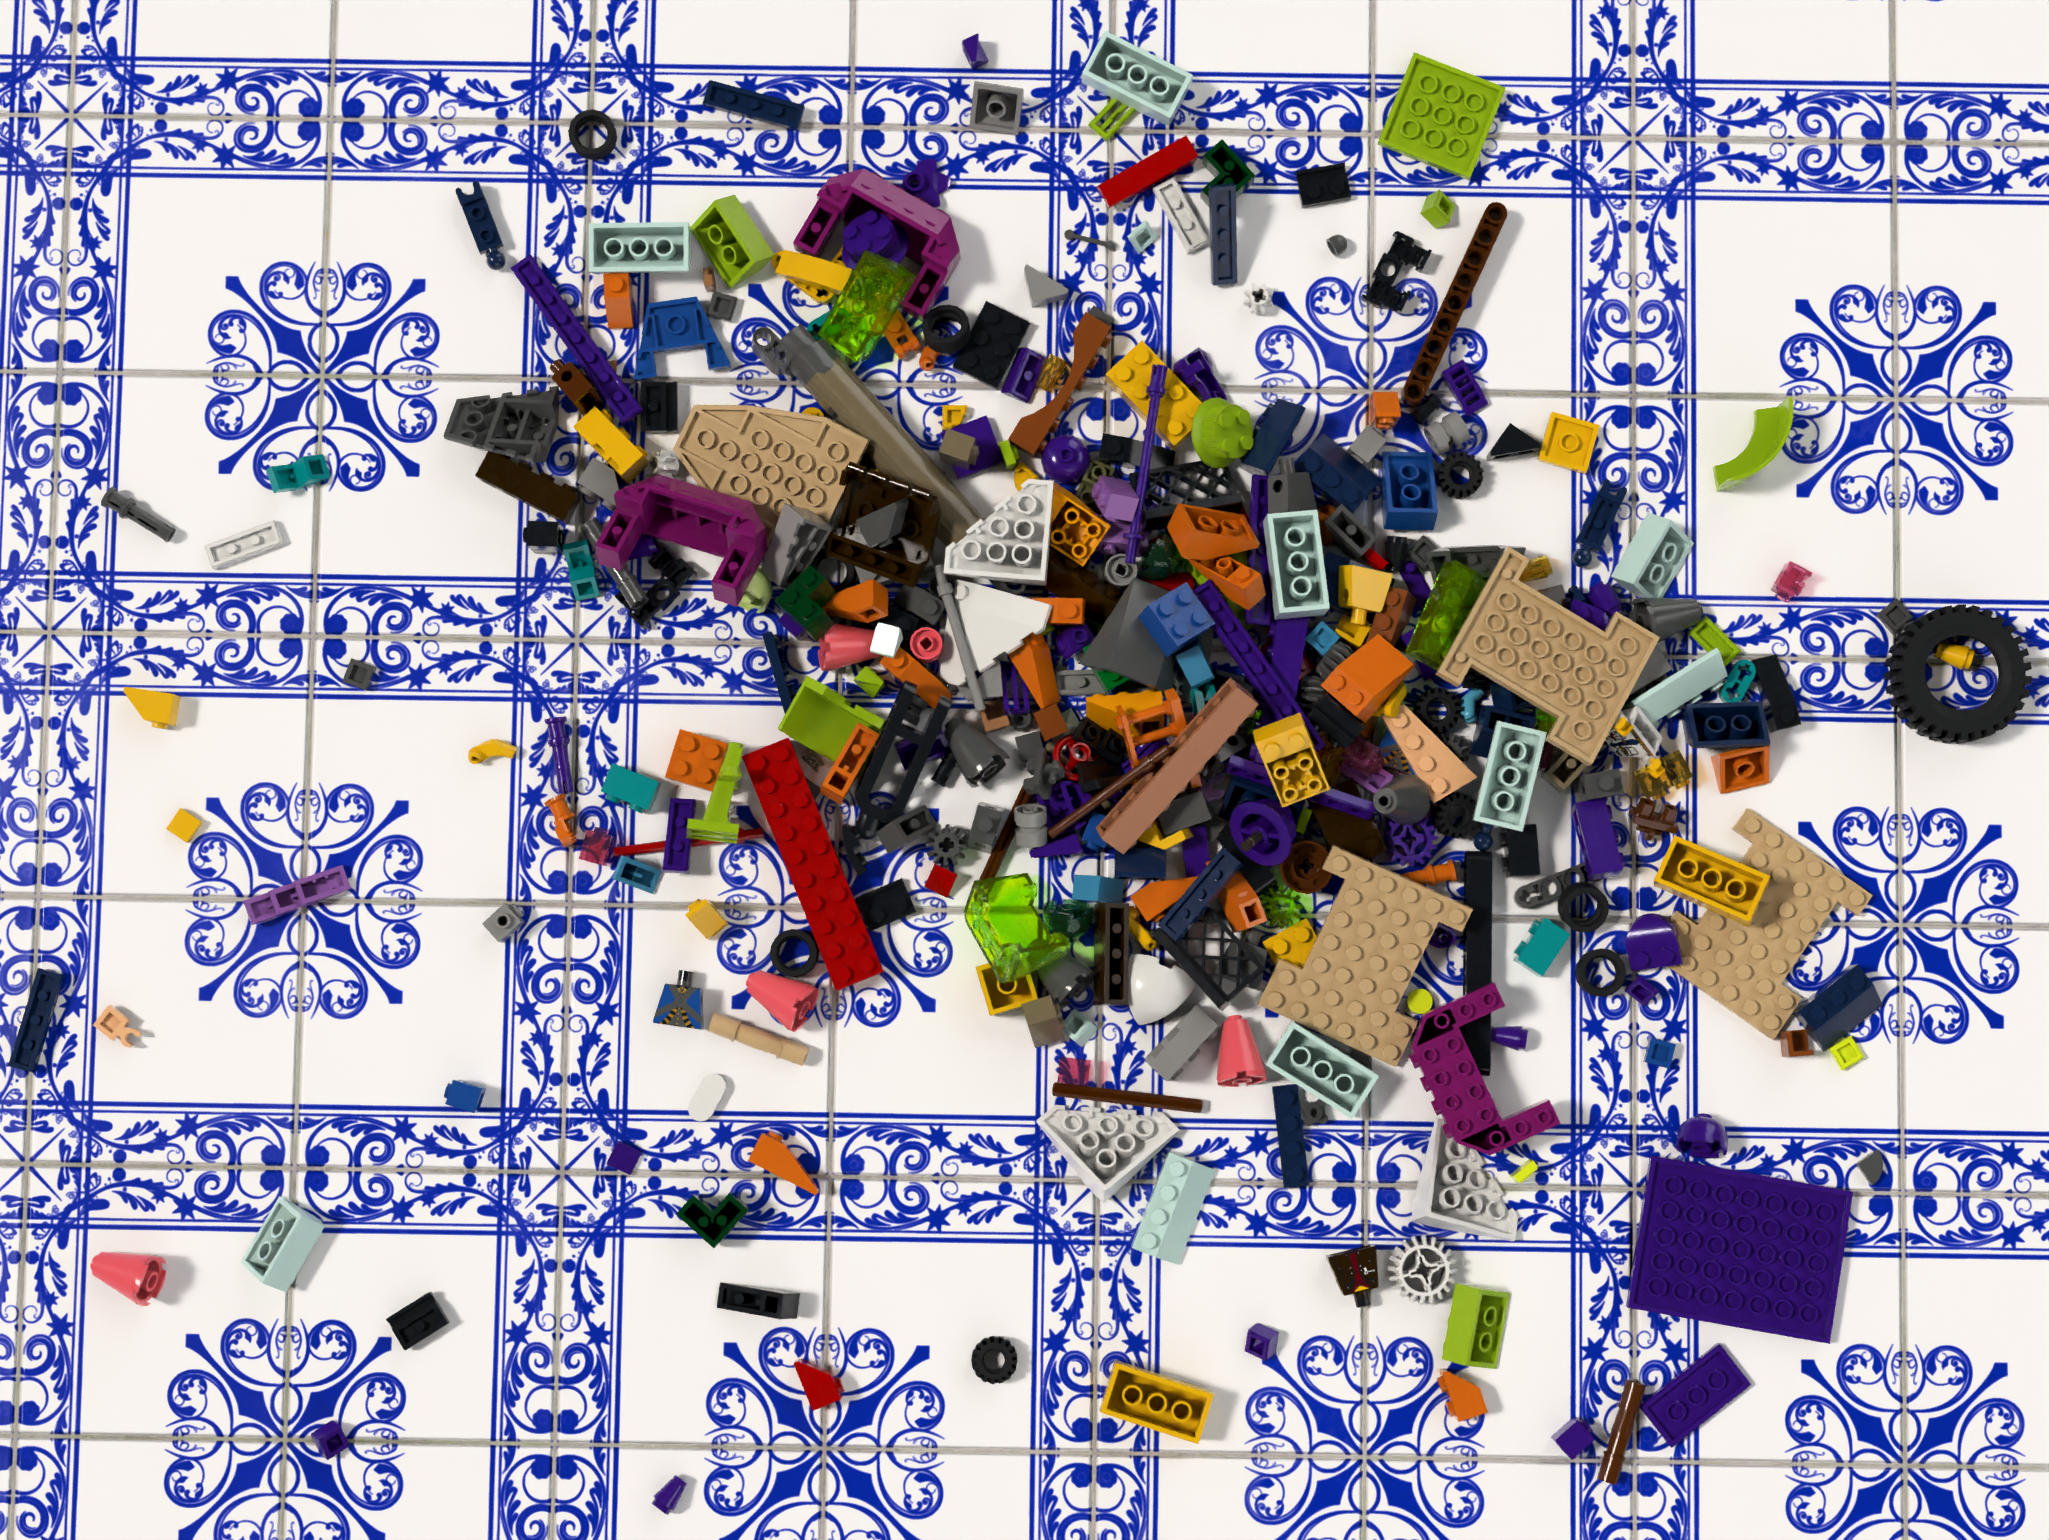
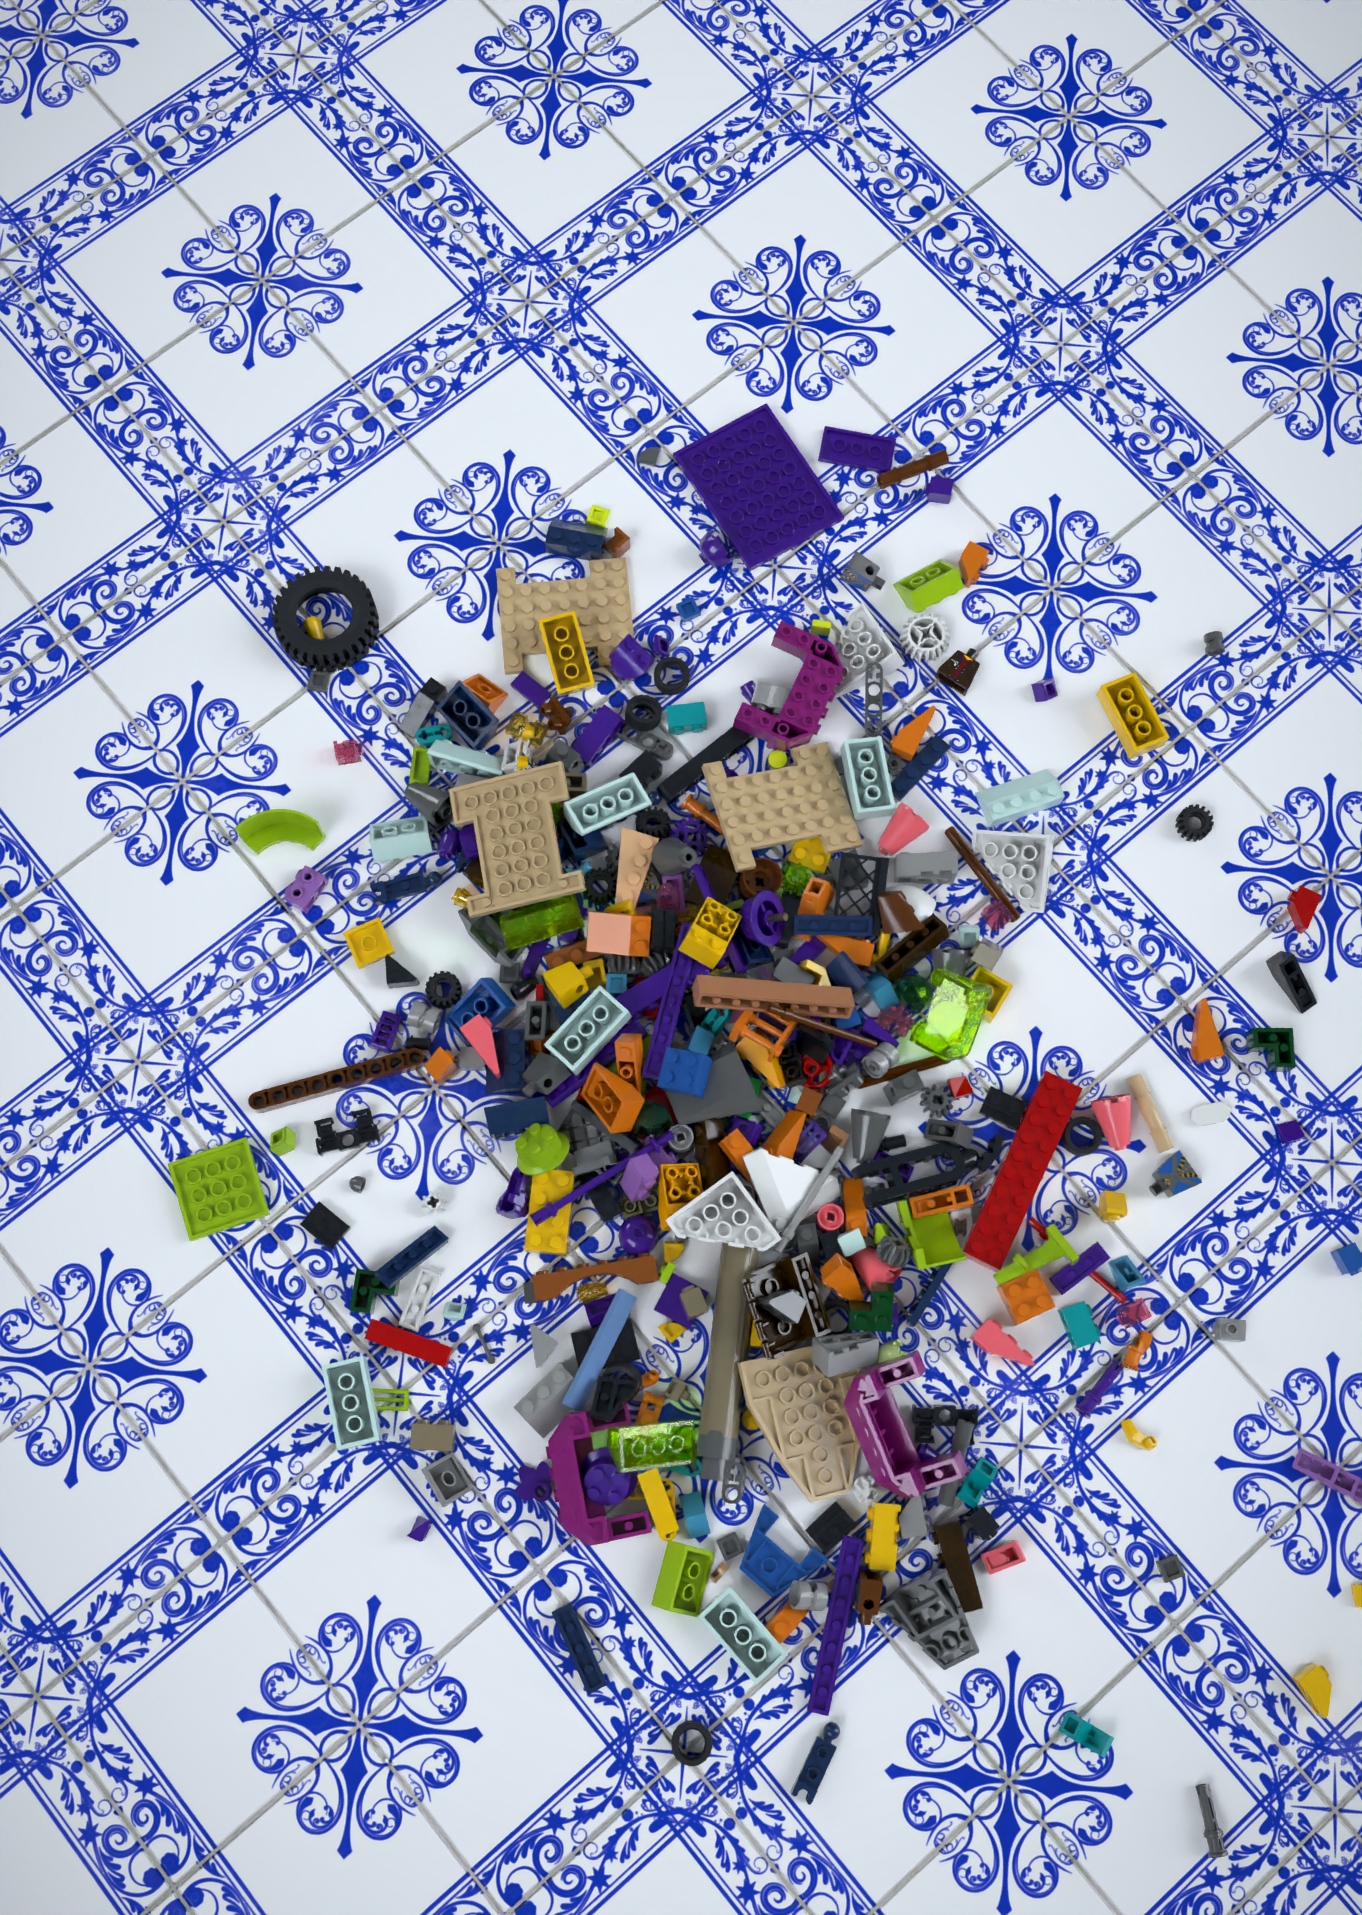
camera: 135 degrees left, 10 degrees down
white tile [204,520,284,570] -> none
none -> medium lavender brick [284,865,328,914]
none -> dark tan brick [410,1419,456,1451]
none -> coral slope [460,1014,501,1079]
none -> dark purple tile [510,671,552,709]
none -> light grey slope [513,1362,574,1438]
none -> medium blue tile [562,1288,637,1412]
none -> dark grey panel [572,1140,618,1176]
none -> black wing [590,1376,639,1421]
none -> dark tan tile [663,1377,691,1402]
none -> dark azure slope [679,1491,711,1539]
none -> light grey brick [751,682,791,717]
none -> light grey wheel [789,1580,828,1611]
none -> dark grey torso [839,551,886,592]
none -> dark grey beam [865,662,883,737]
none -> dark grey gear [876,1235,913,1268]
none -> clear pink hips [877,1002,915,1038]
none -> reddish brown slope [878,891,925,934]
none -> orange slope [889,706,936,762]
none -> coral slope [969,1318,1035,1367]
none -> coral slope [981,1540,1026,1575]

